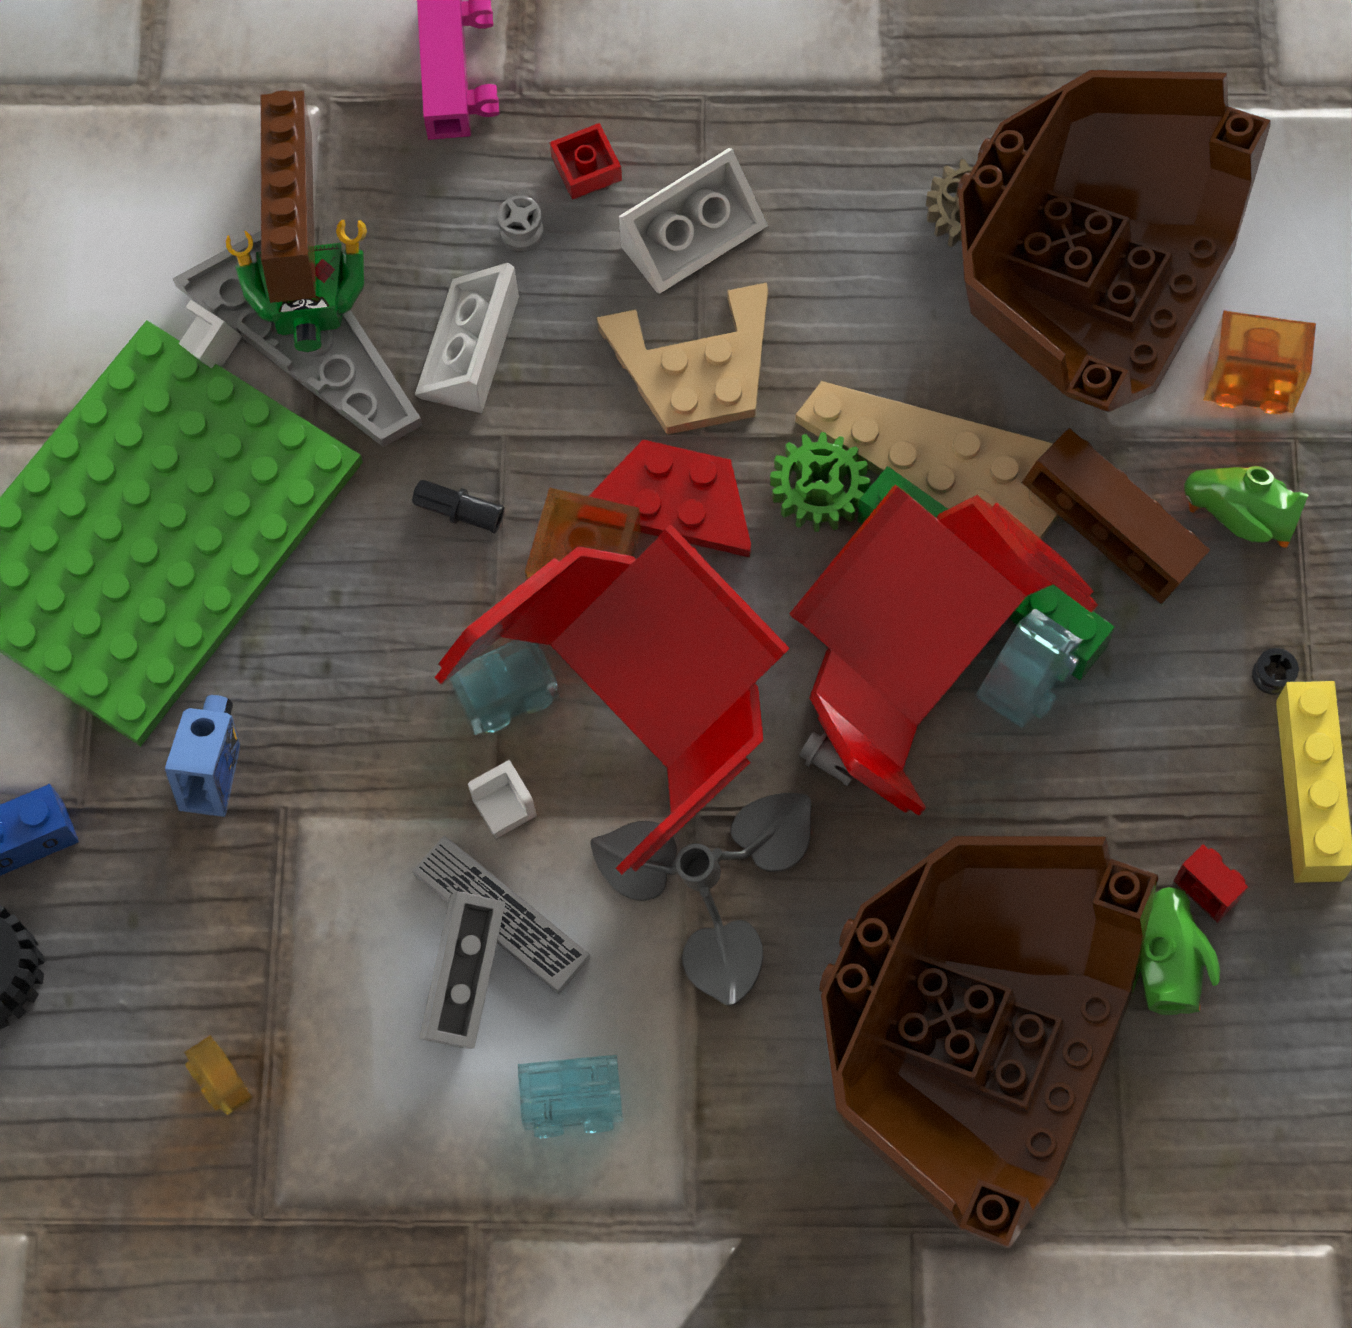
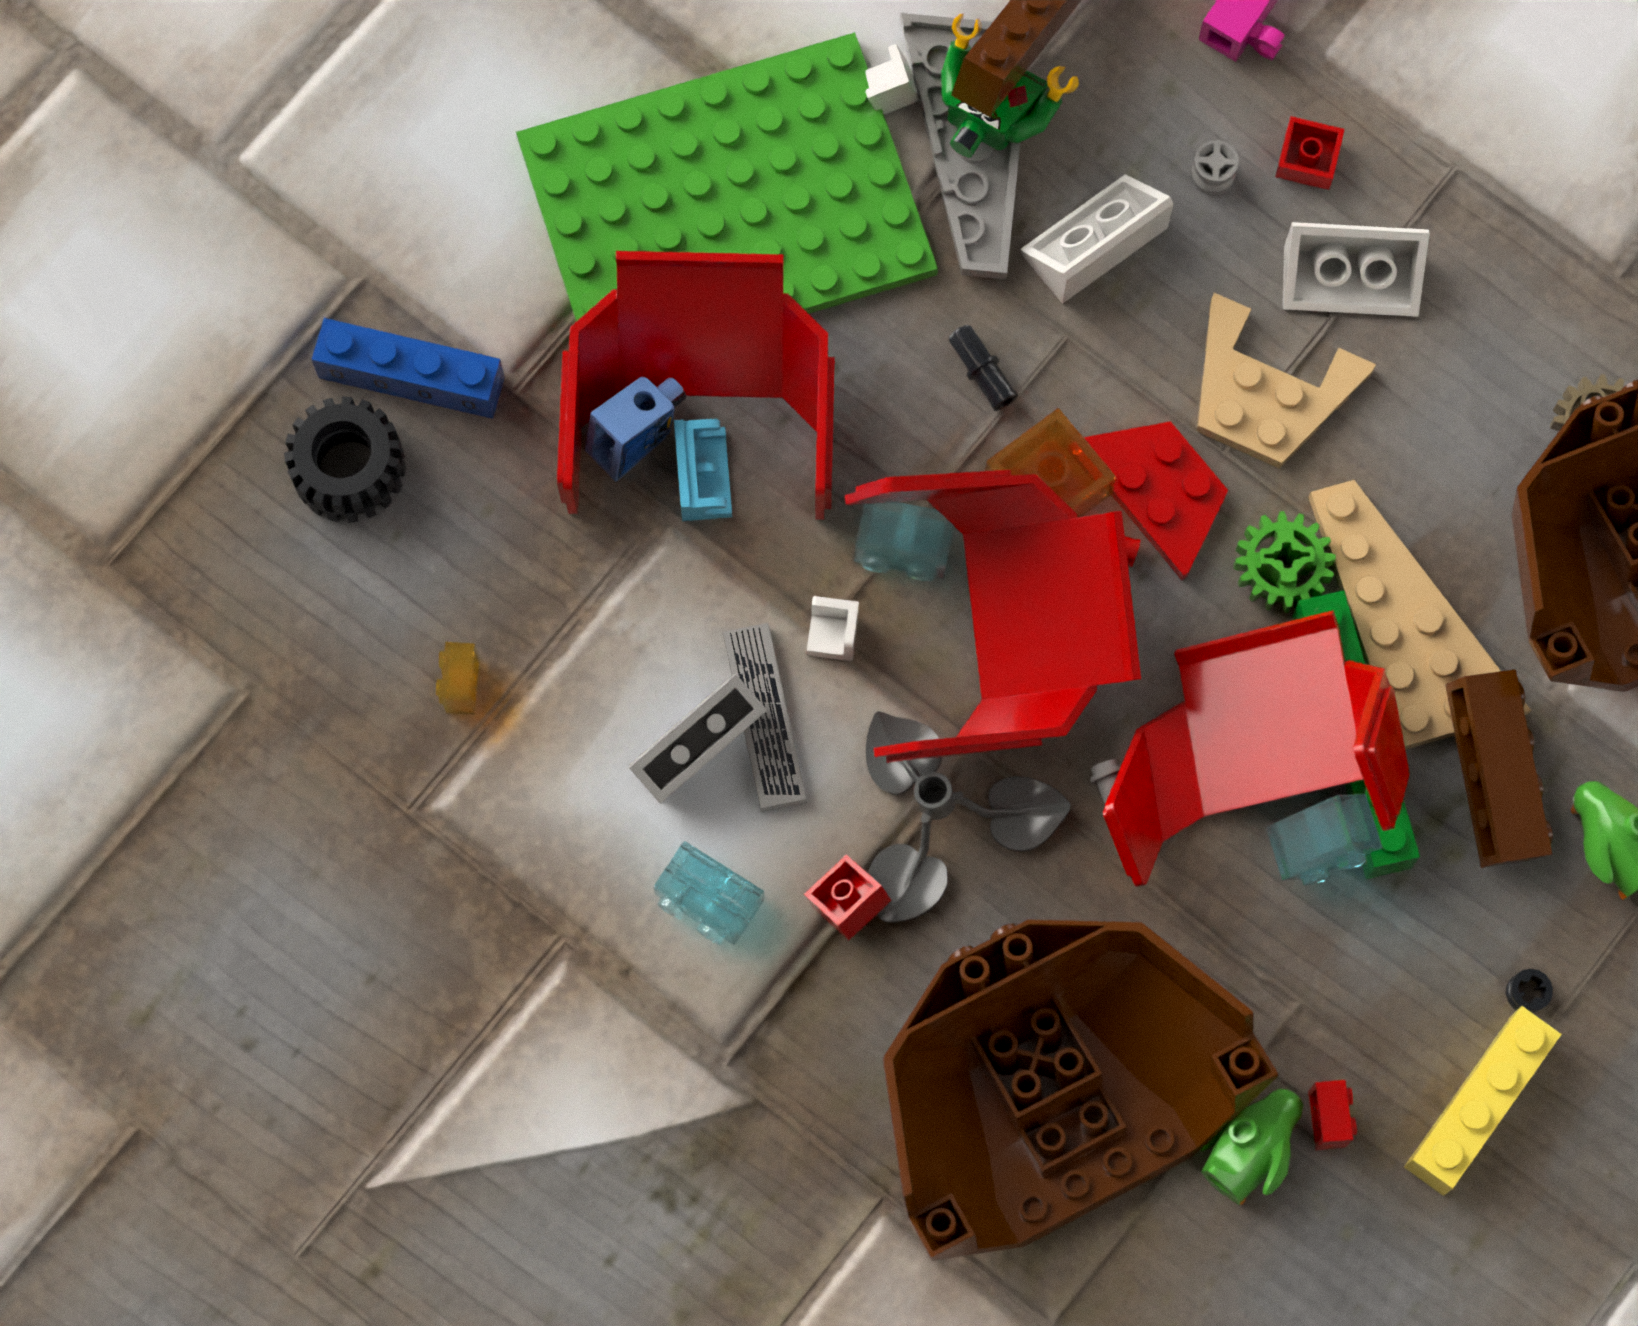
camera: 35 degrees right, 5 degrees up
none -> red piece [557,251,835,520]
none -> medium azure hinge [674,419,732,521]
none -> red piece [804,854,892,940]

